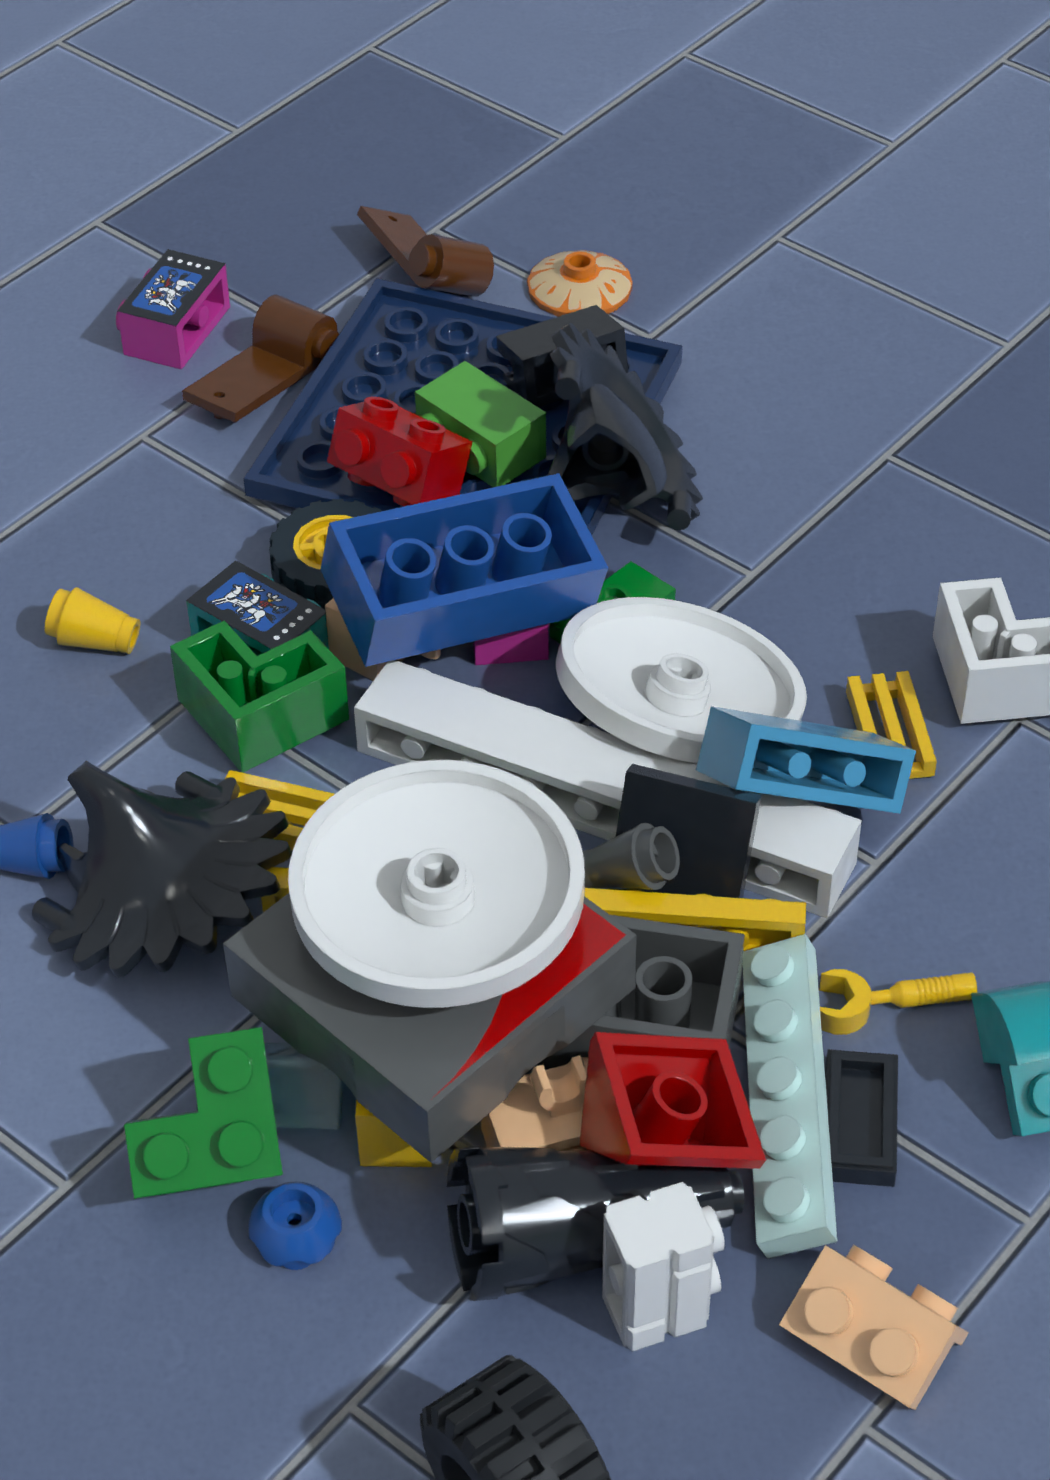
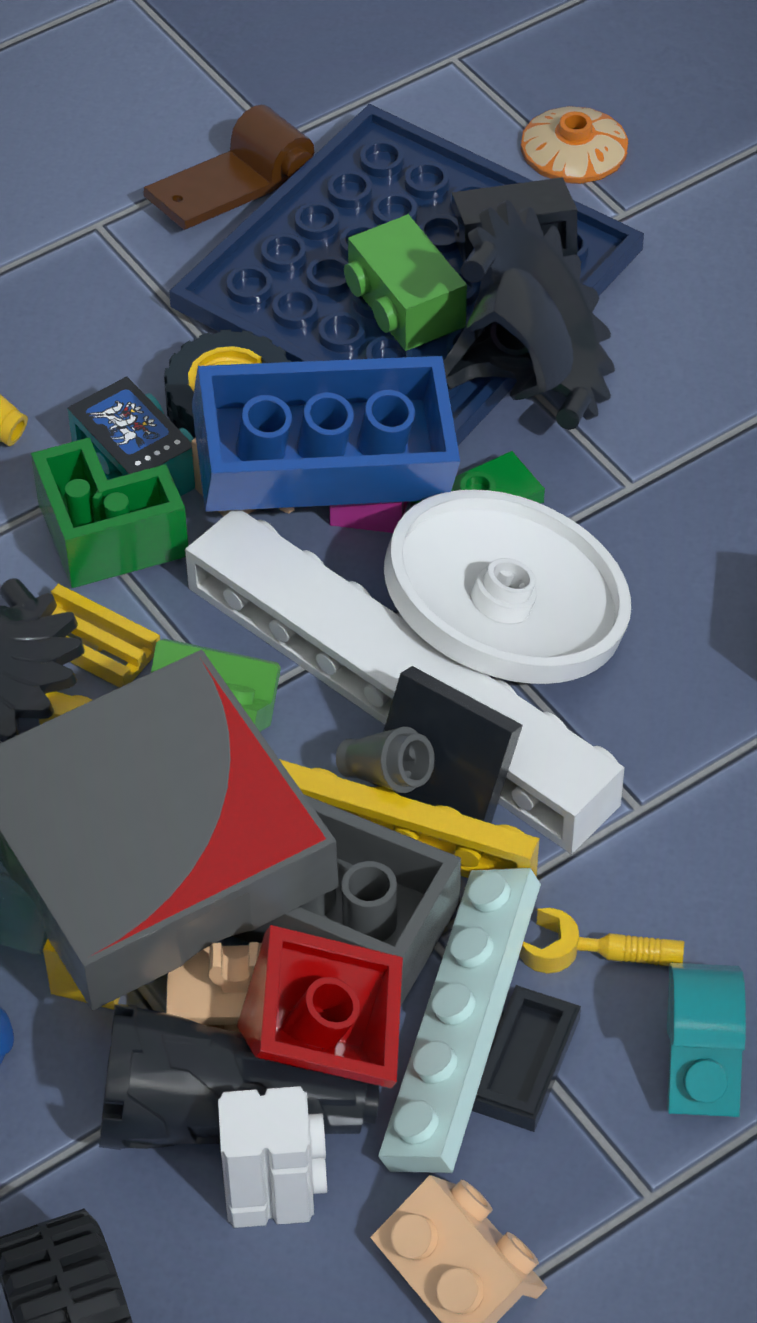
camera: 15 degrees right, 5 degrees up
brick [116,249,230,370] -> none
white dish [288,760,585,1008] -> none
red brick [327,397,473,506] -> none
reddish brown door [357,206,494,297] -> none
dark azure brick [696,706,916,814] -> none
yellow tile [846,671,937,779] -> none

